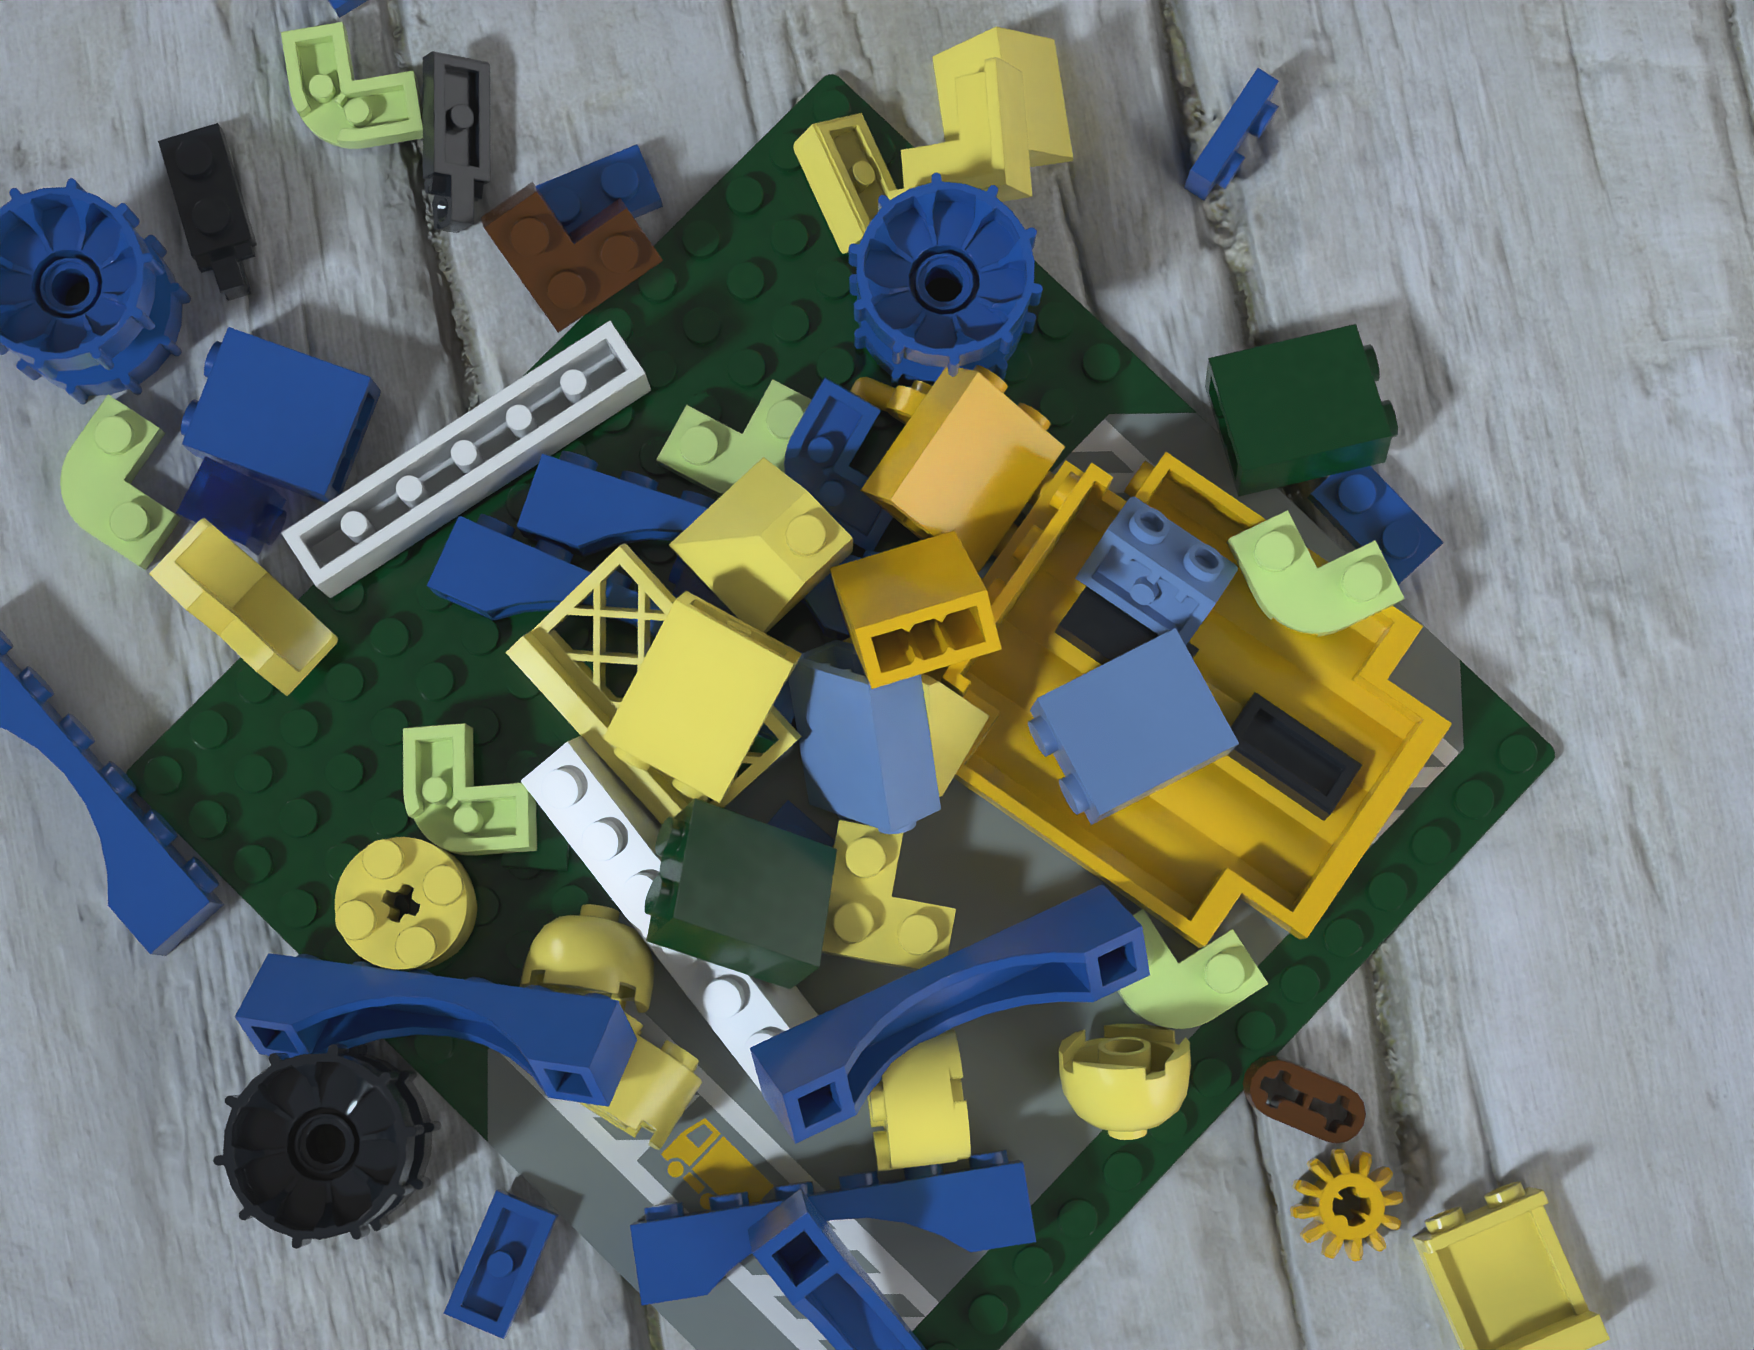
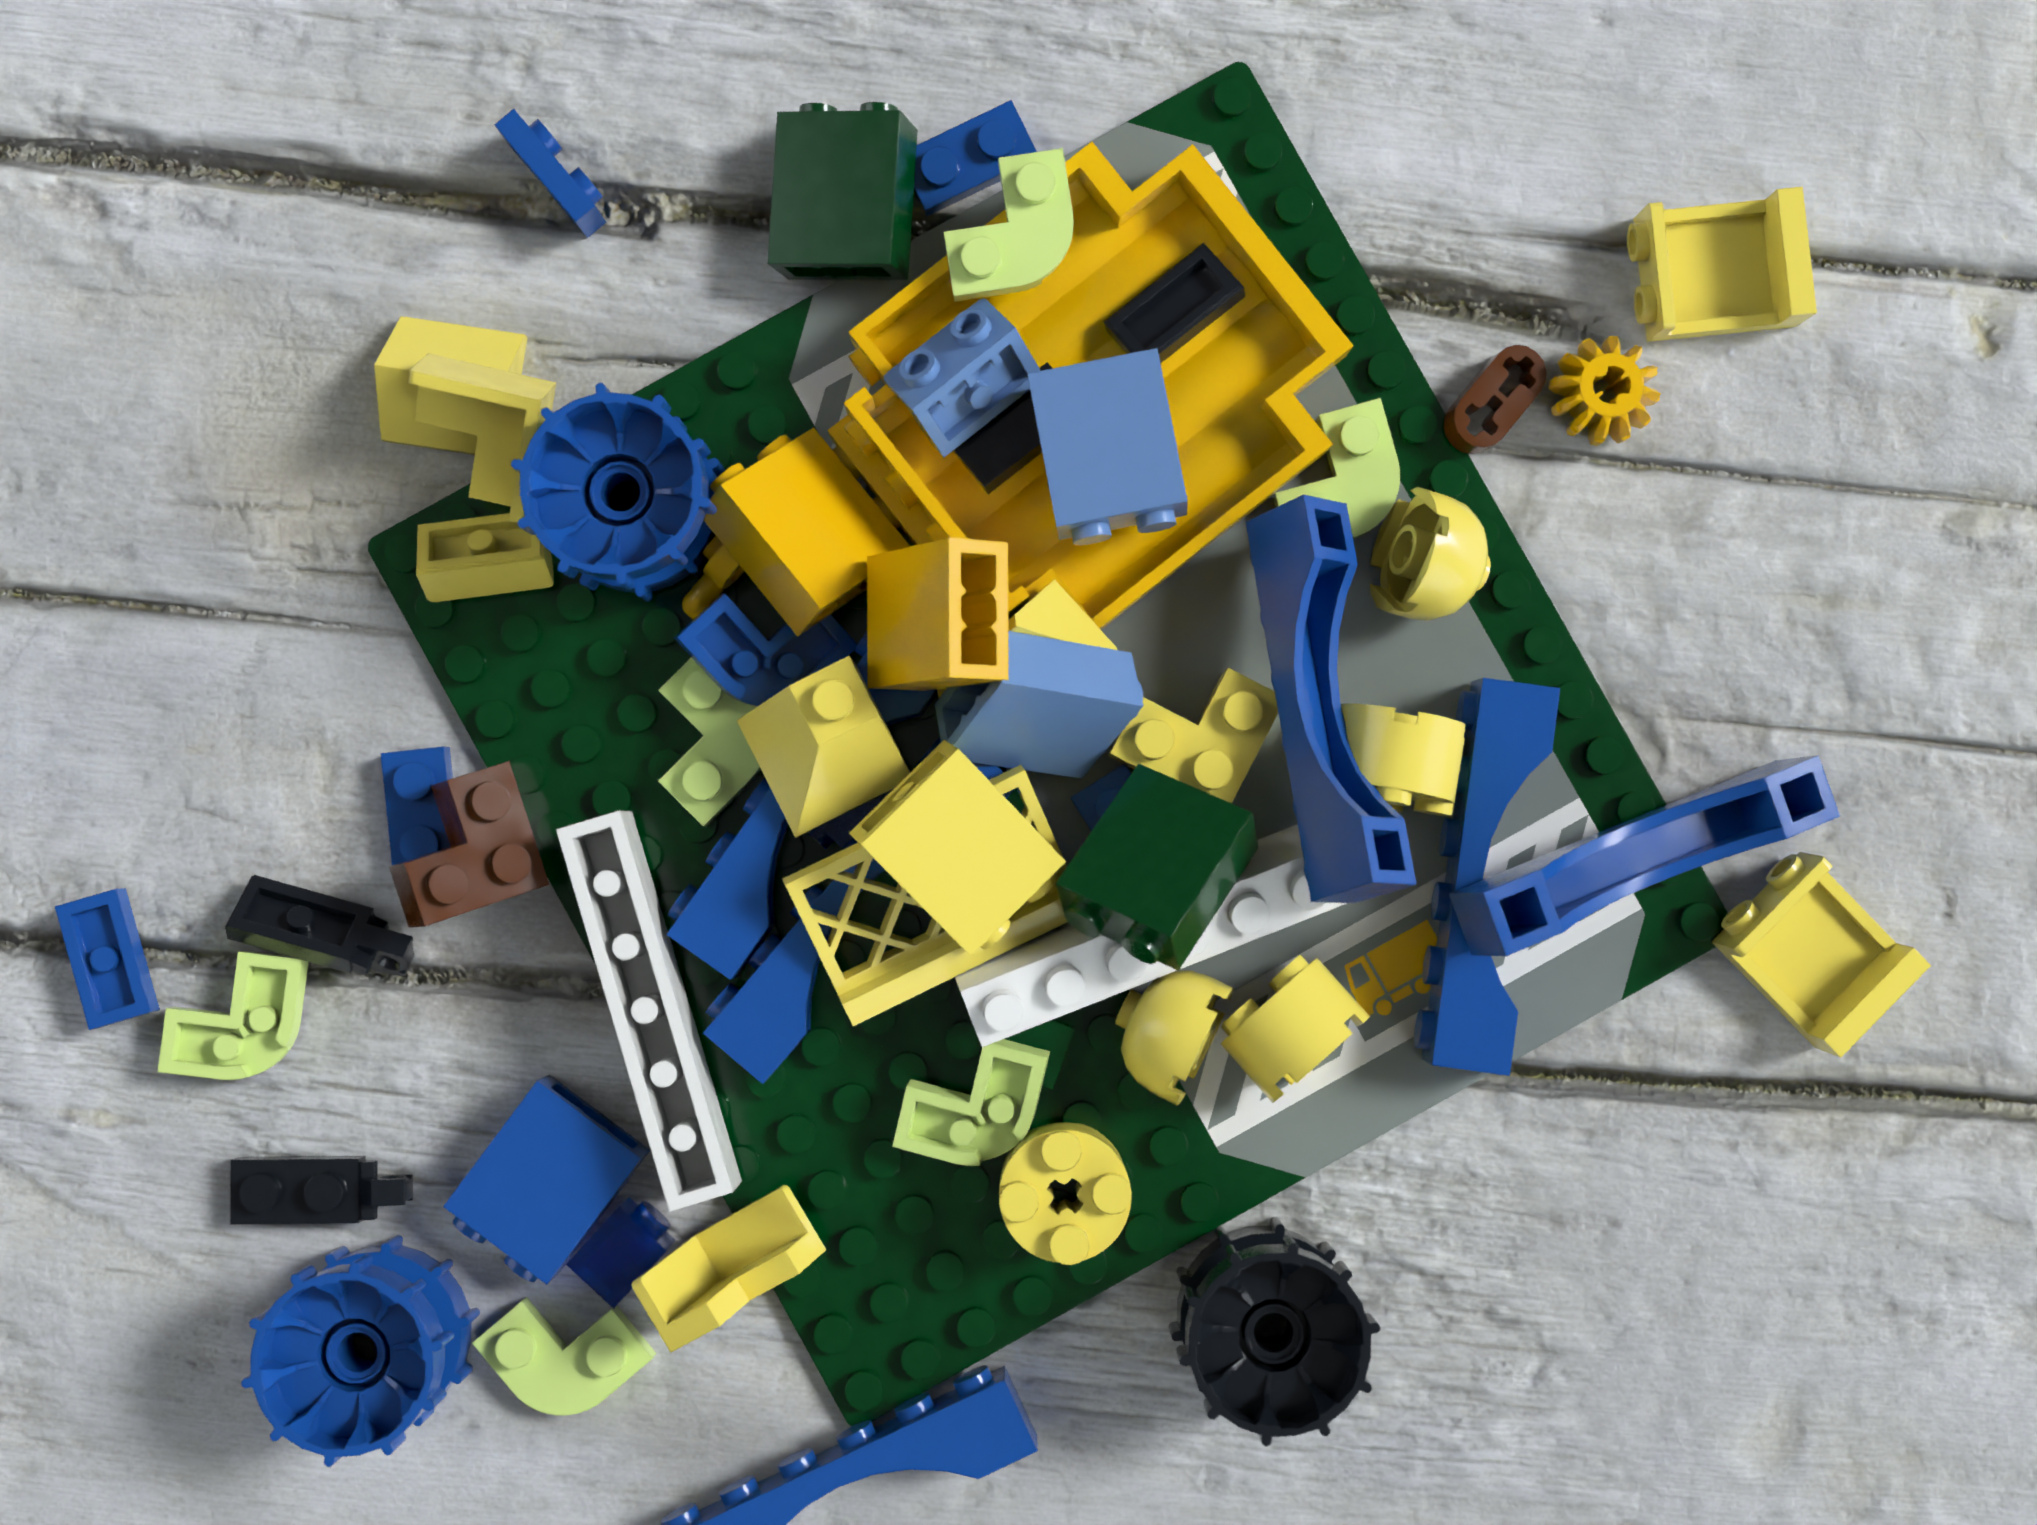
camera: 75 degrees left, 5 degrees up
blue arch [235,953,637,1107] -> none
blue plate [443,1189,559,1339] -> none

